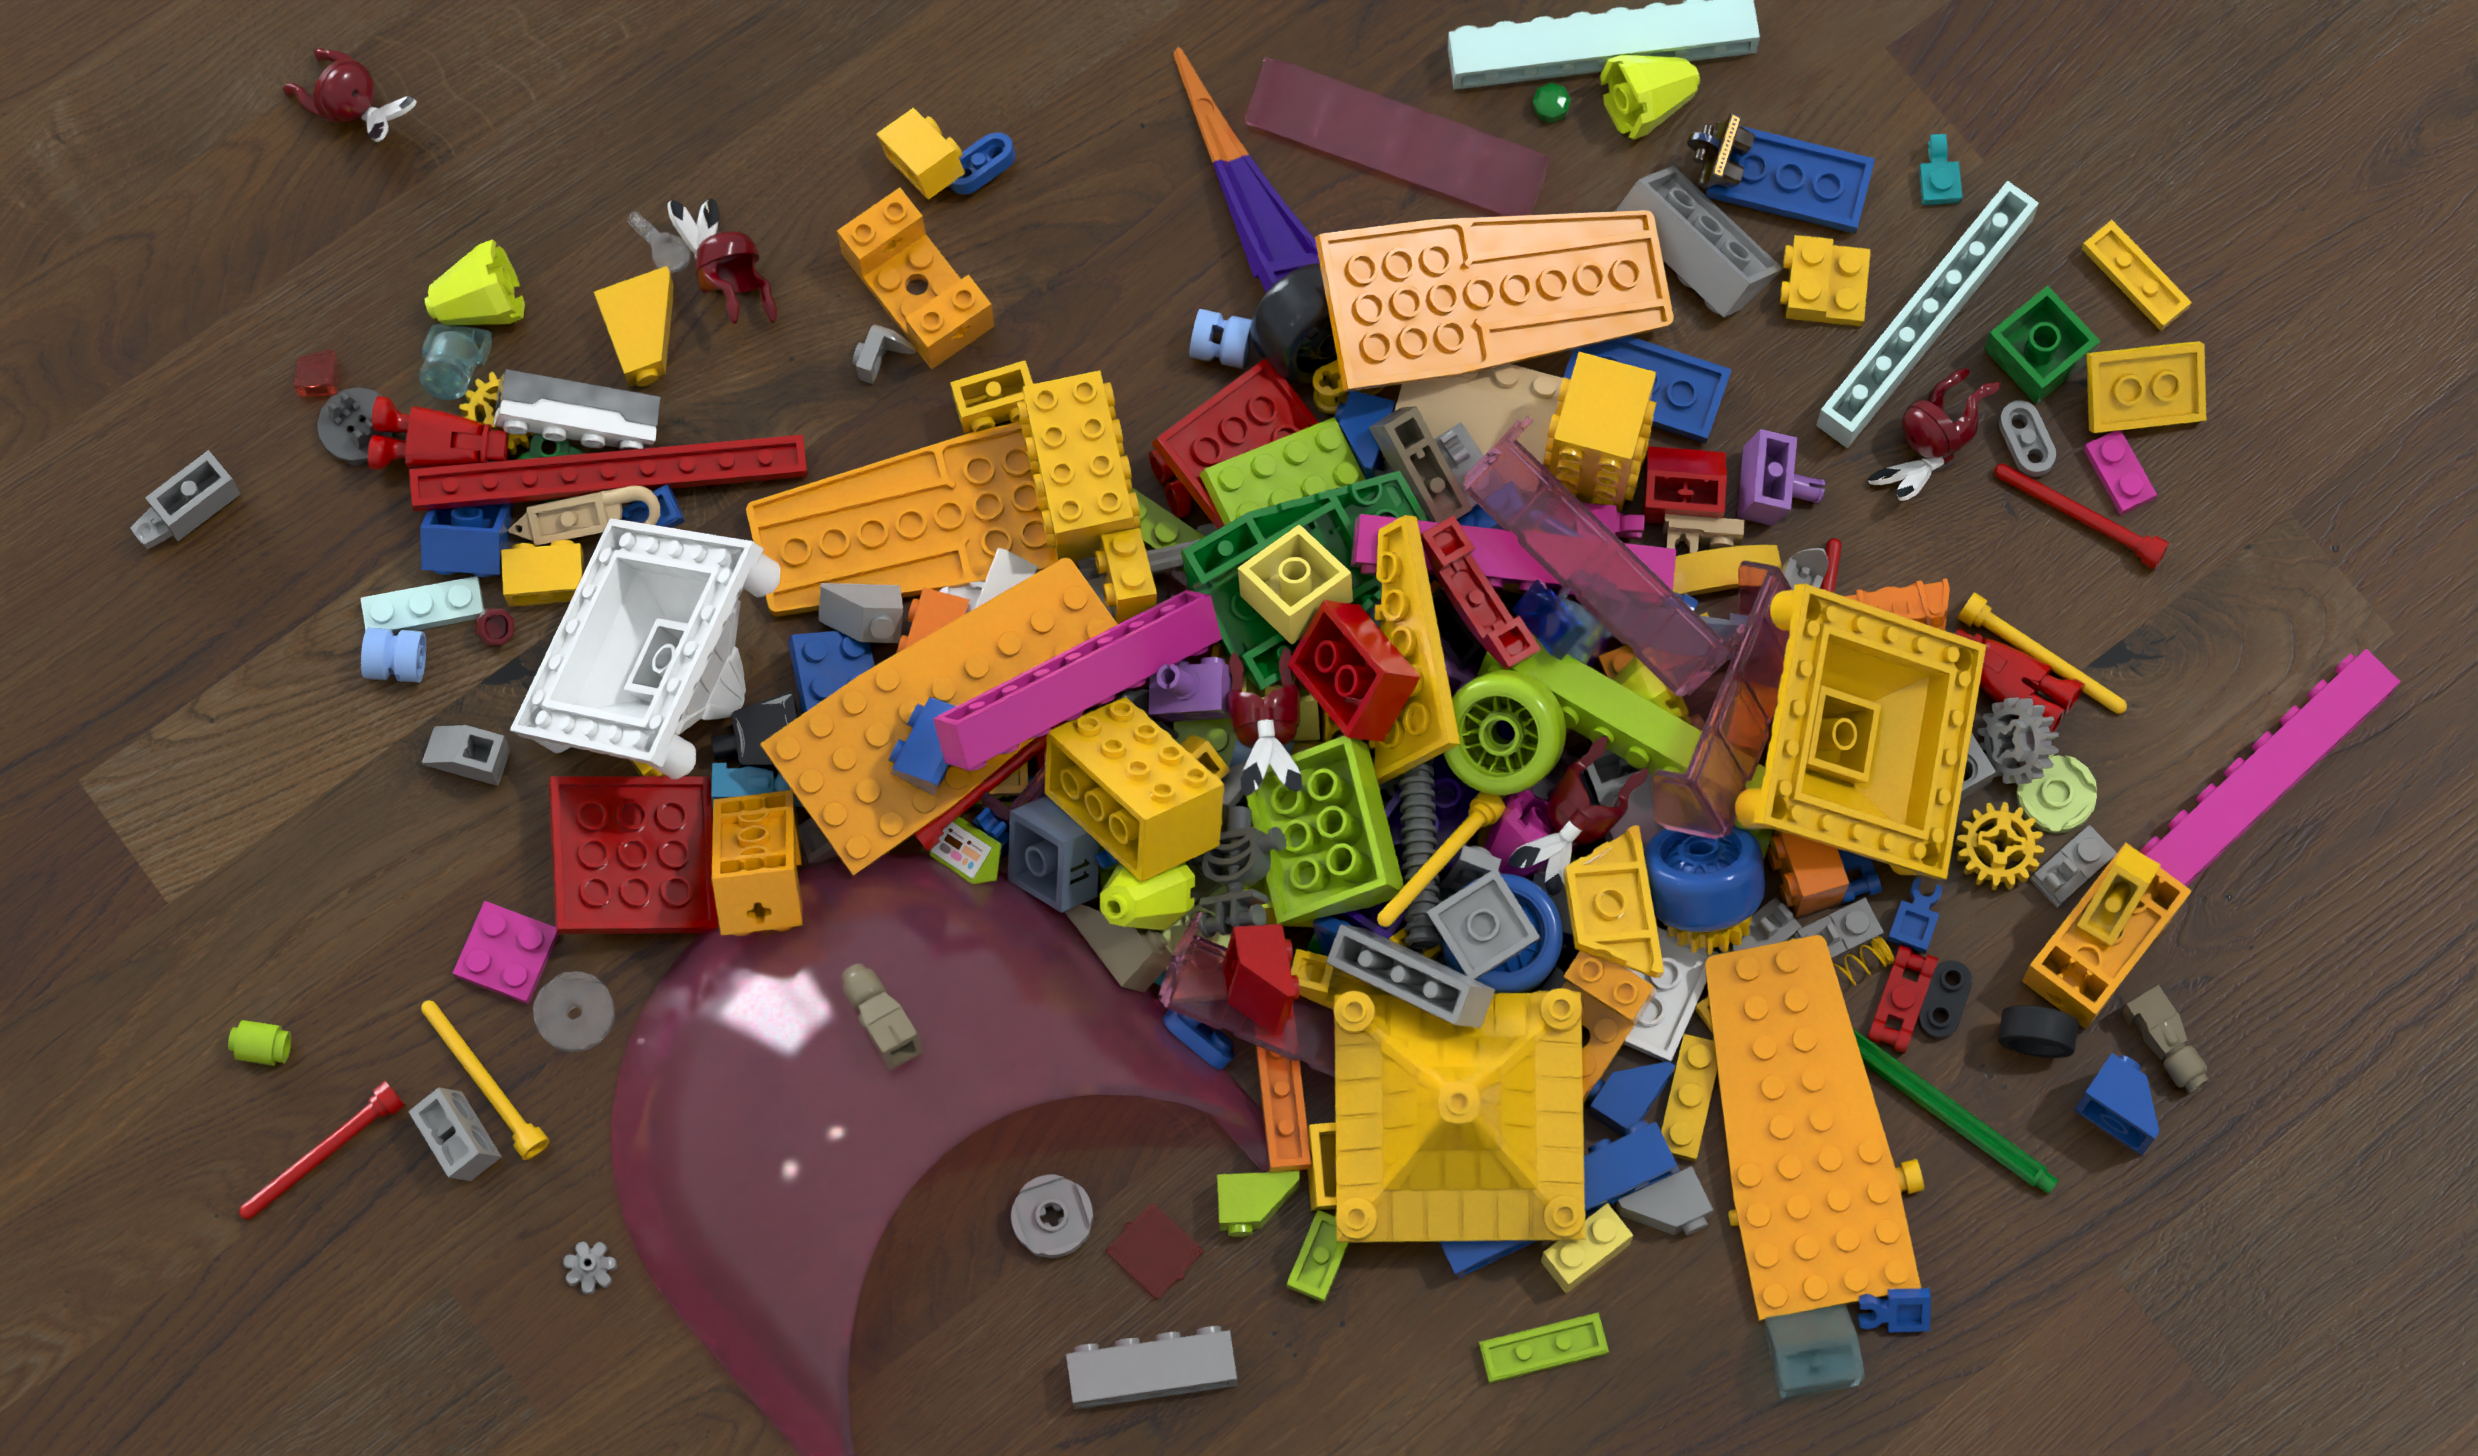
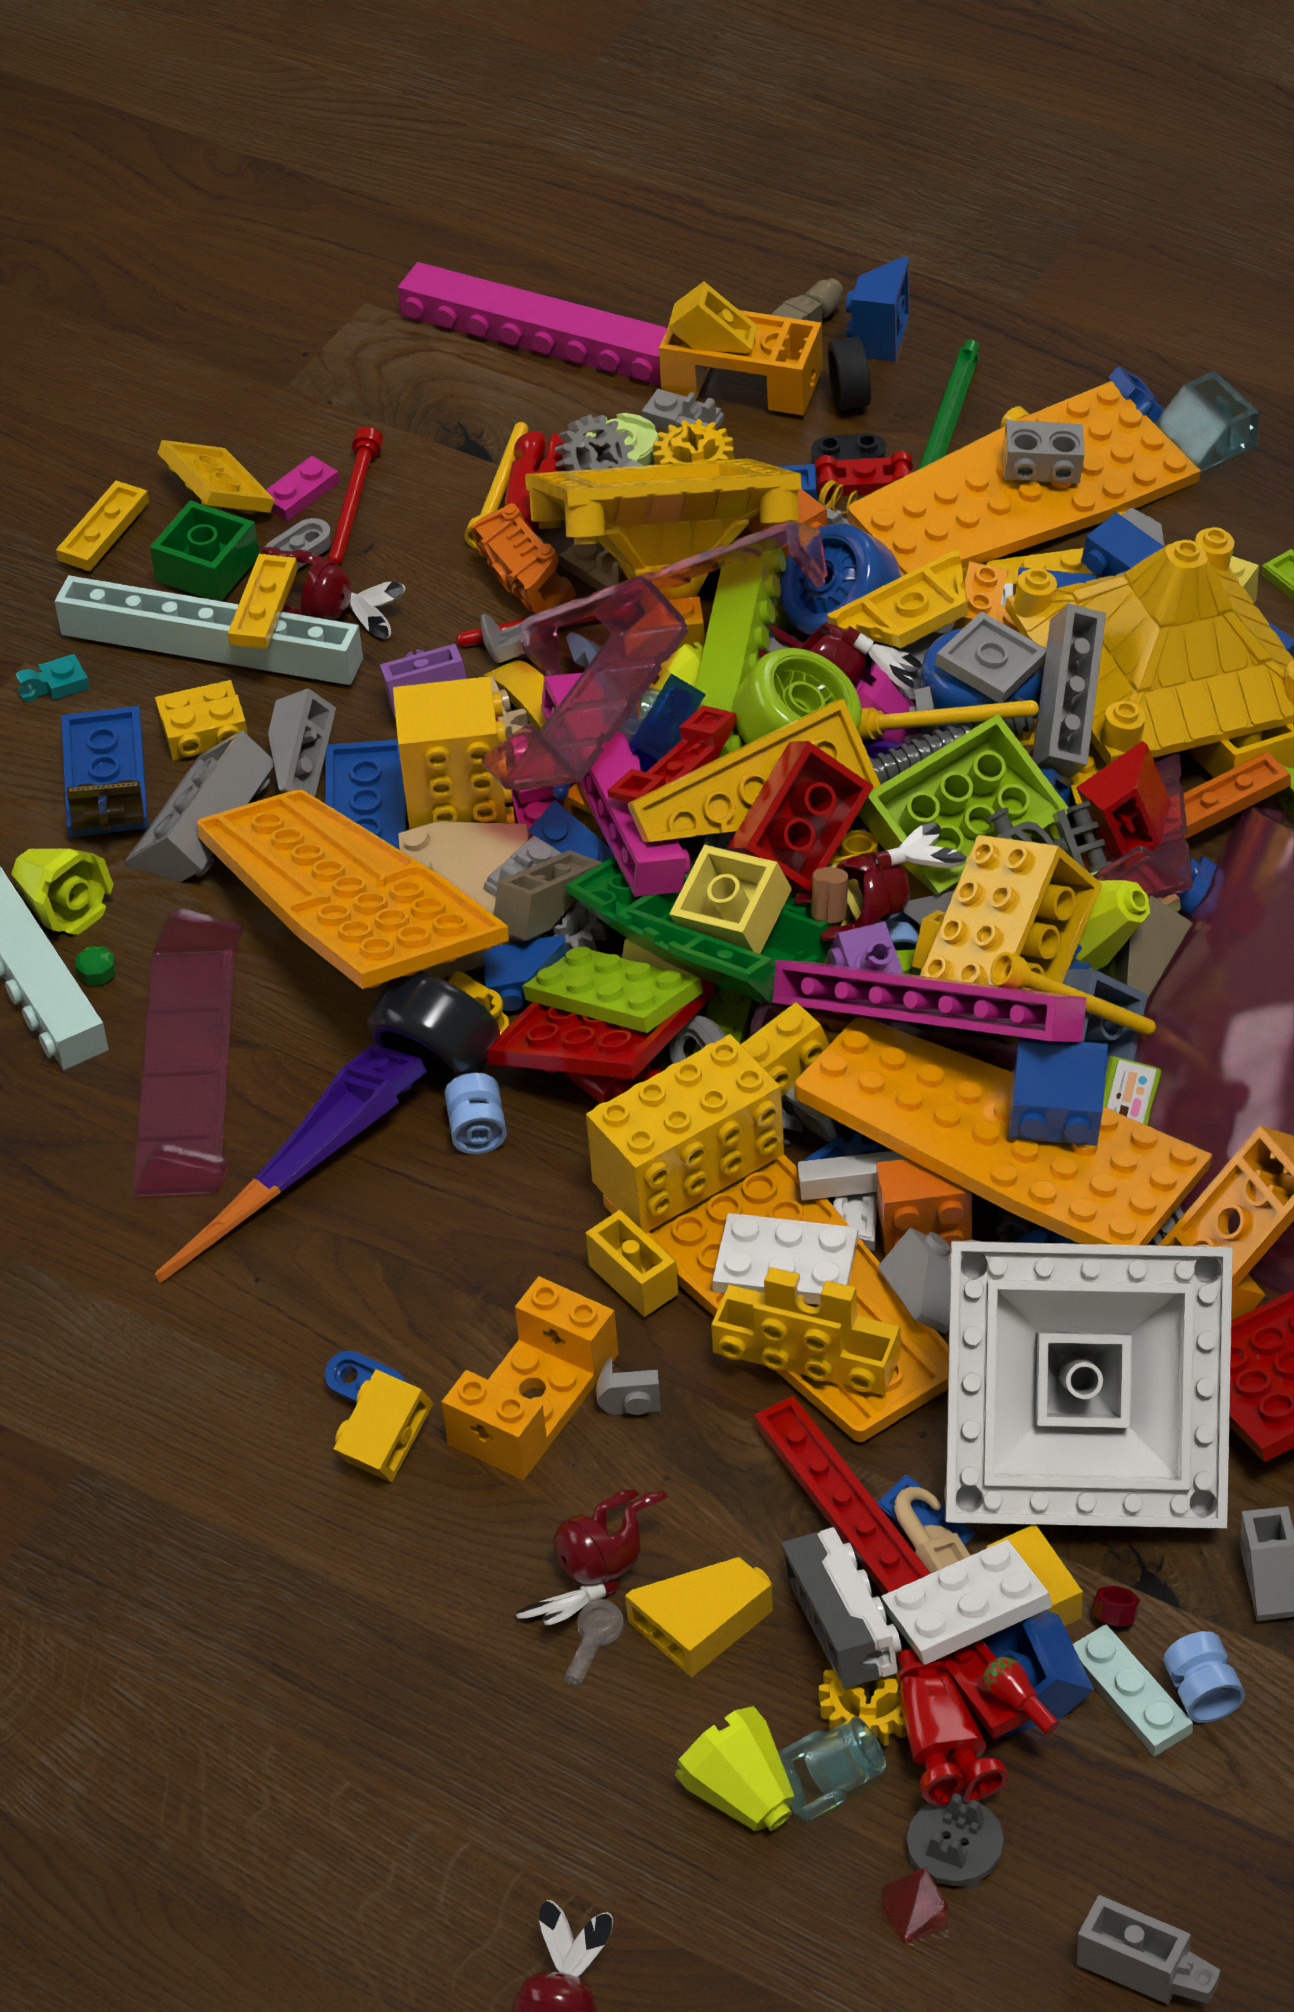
camera: 110 degrees left, 25 degrees down
none -> yellow plate [228,554,298,649]
none -> light grey slope [268,688,336,797]
none -> yellow piece [711,1267,901,1395]
none -> white plate [712,1213,859,1305]
none -> medium nougat piece [811,867,848,923]
none -> white plate [881,1539,1052,1665]
none -> red piece [983,1656,1060,1735]
none -> yellow piece [990,952,1156,1036]
none -> light grey brick [1002,420,1085,483]

